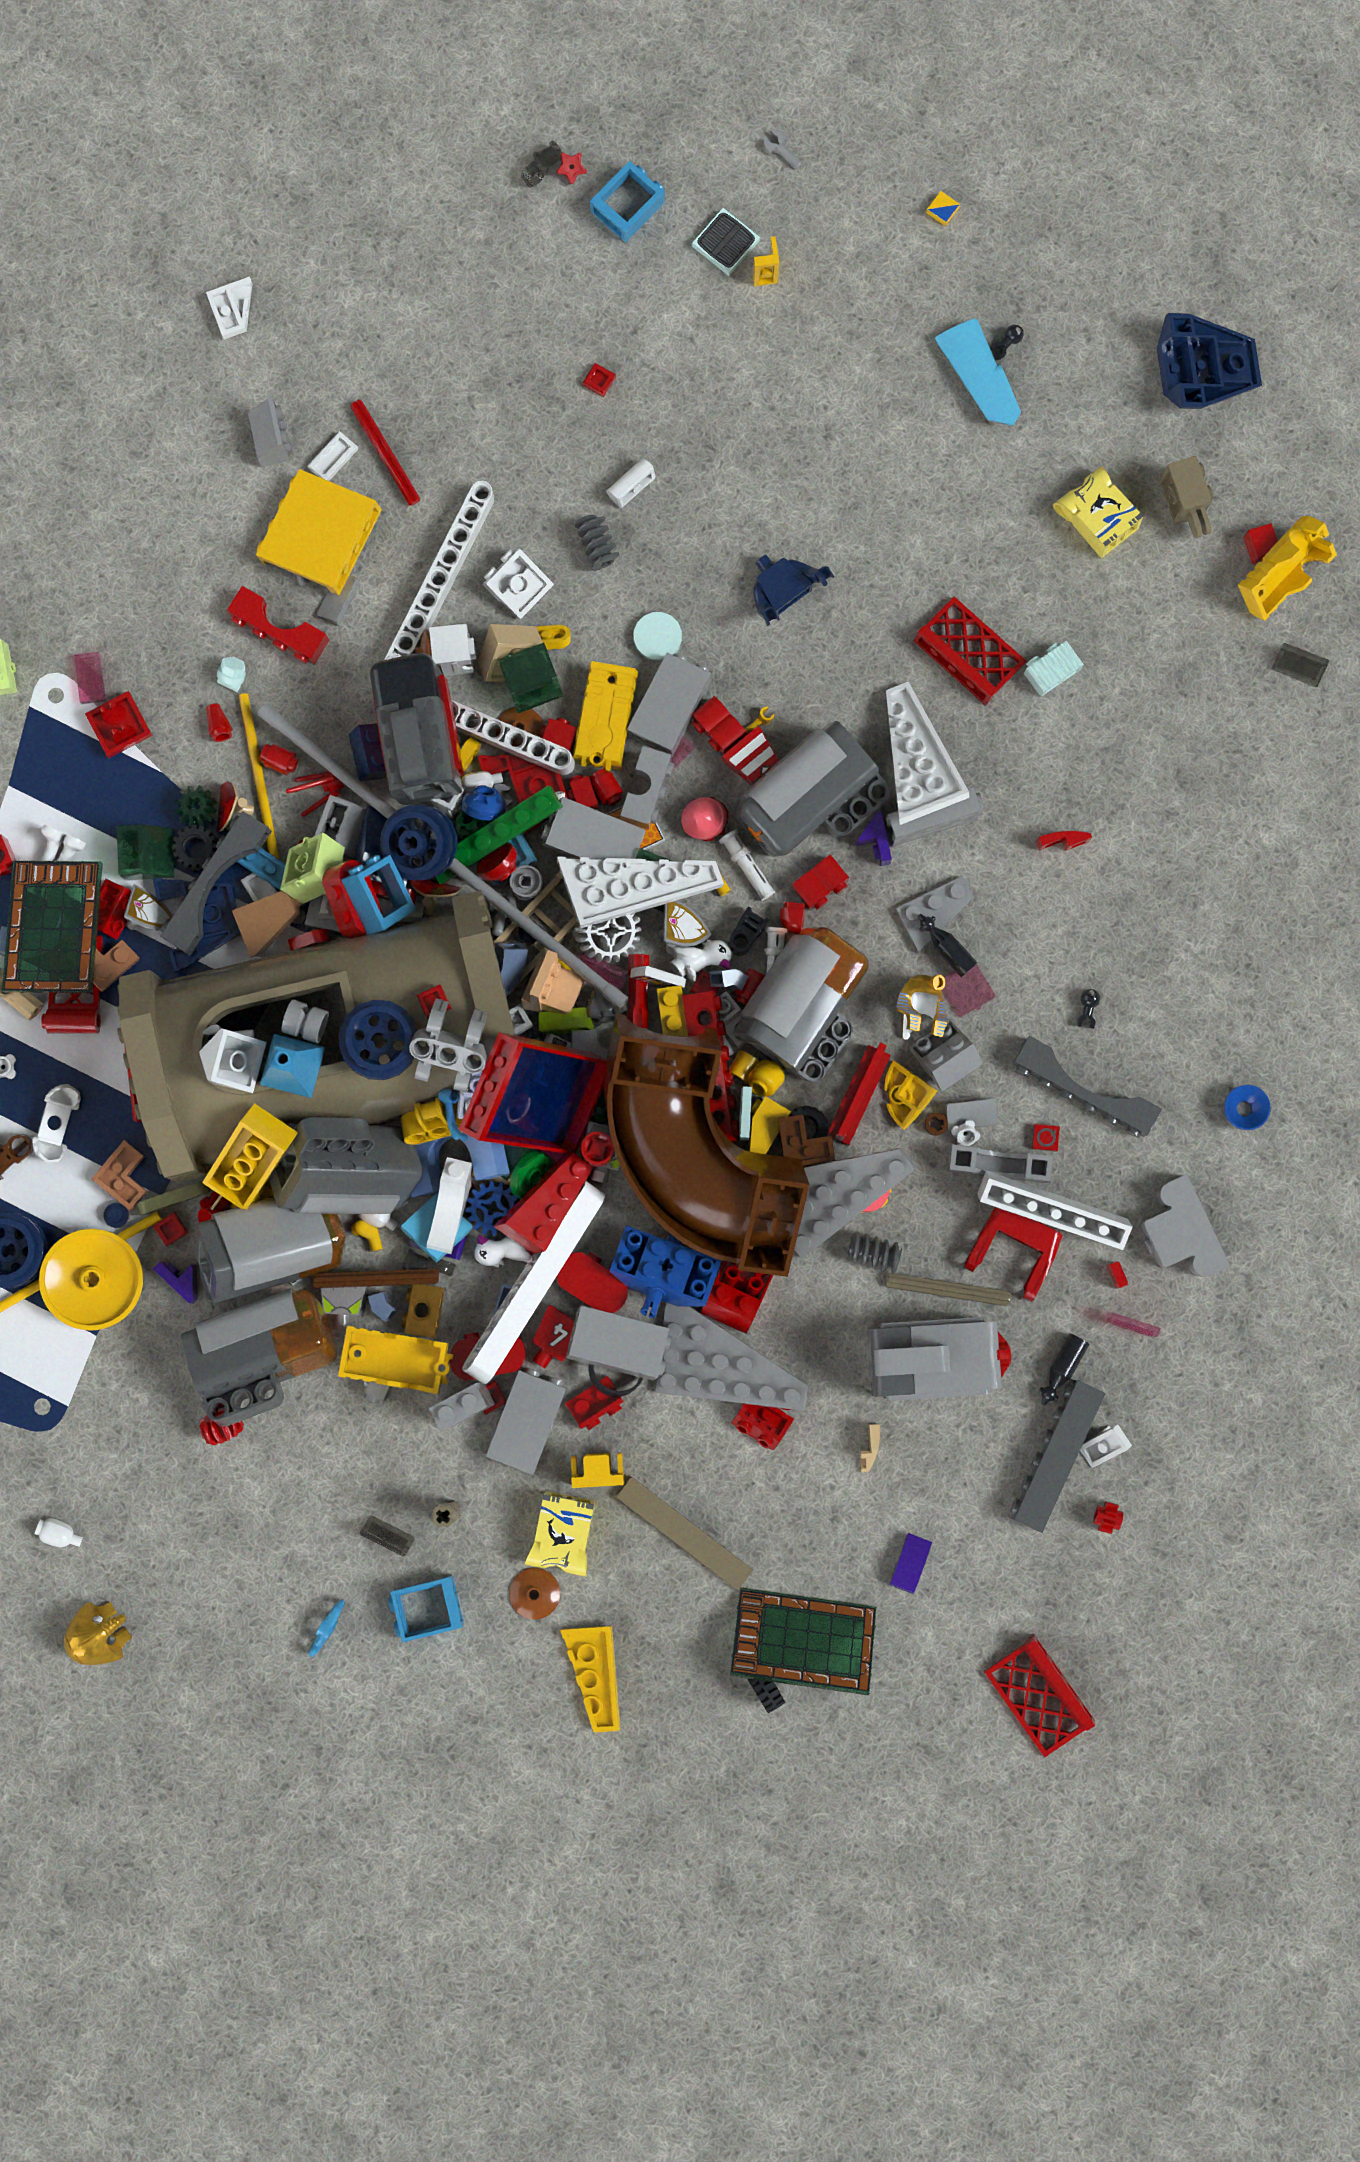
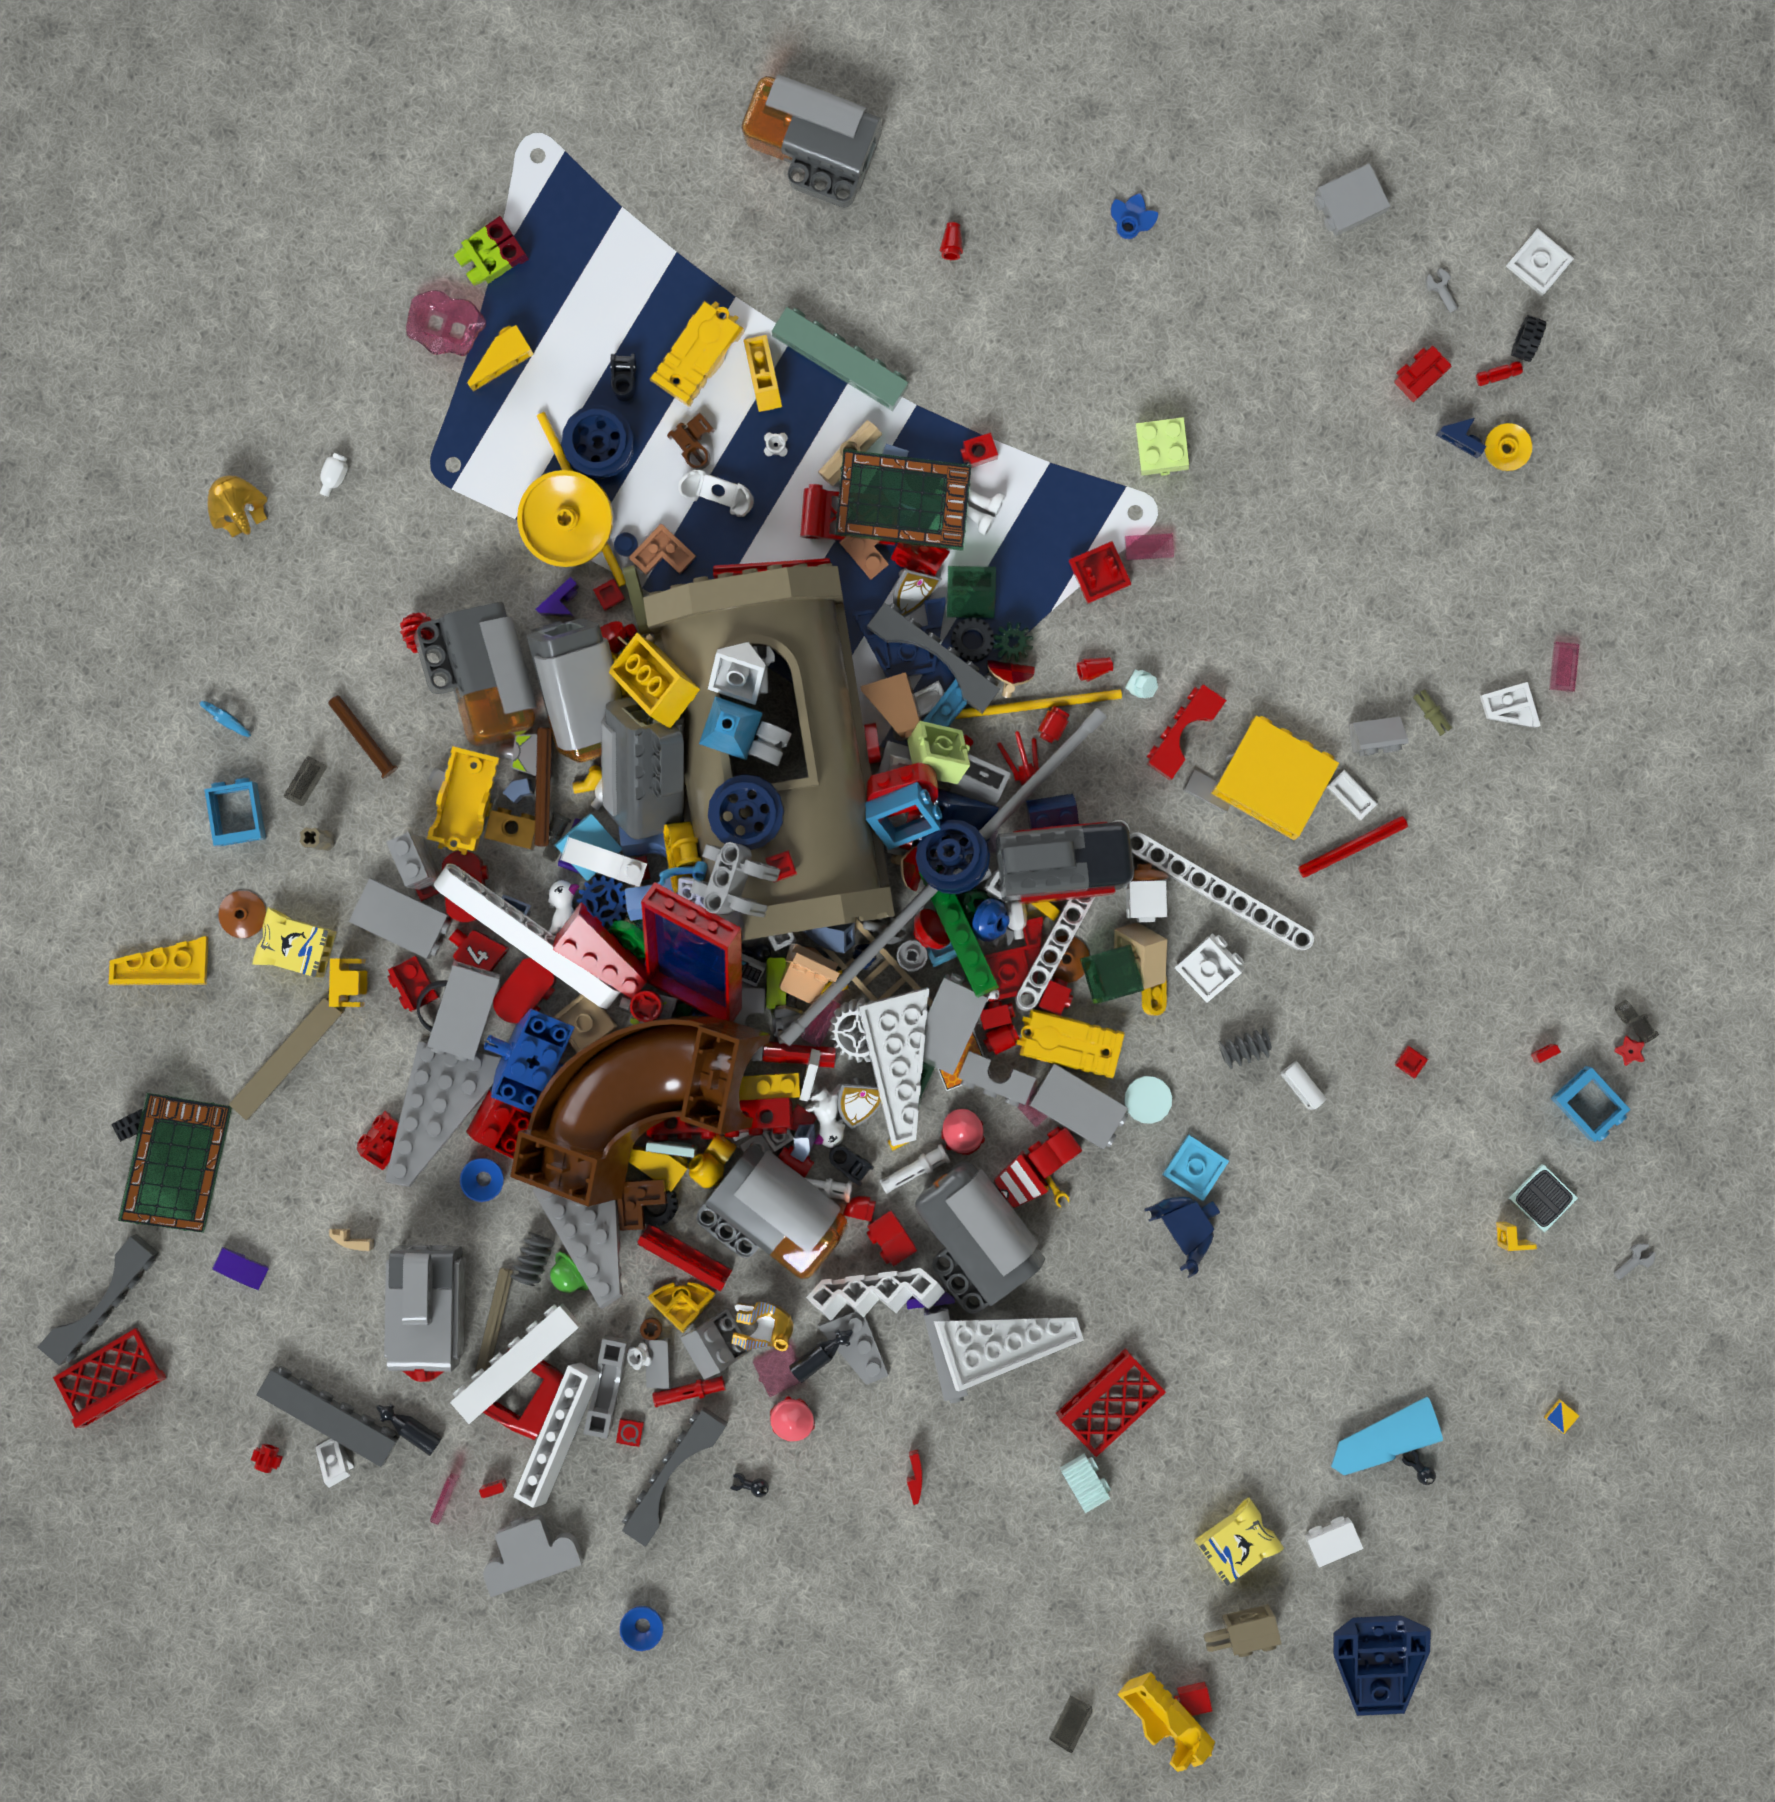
camera: 90 degrees right, 5 degrees up
none -> dark grey arch [37,1234,158,1366]
none -> reddish brown axle [328,695,398,779]
none -> white brick [450,1303,581,1424]
none -> blue piece [460,1158,504,1202]
none -> bright green hat [550,1252,589,1293]
none -> tan tile [553,994,617,1053]
none -> red pin [652,1375,726,1408]
none -> coral hair [770,1396,815,1441]
none -> white brick [806,1268,945,1321]
none -> medium azure tile [1162,1135,1229,1201]
none -> white brick [1304,1516,1363,1567]
none -> olive pin [1413,689,1453,736]
none -> red tile [1531,1044,1561,1063]
none -> clear pink tile [1549,642,1580,692]

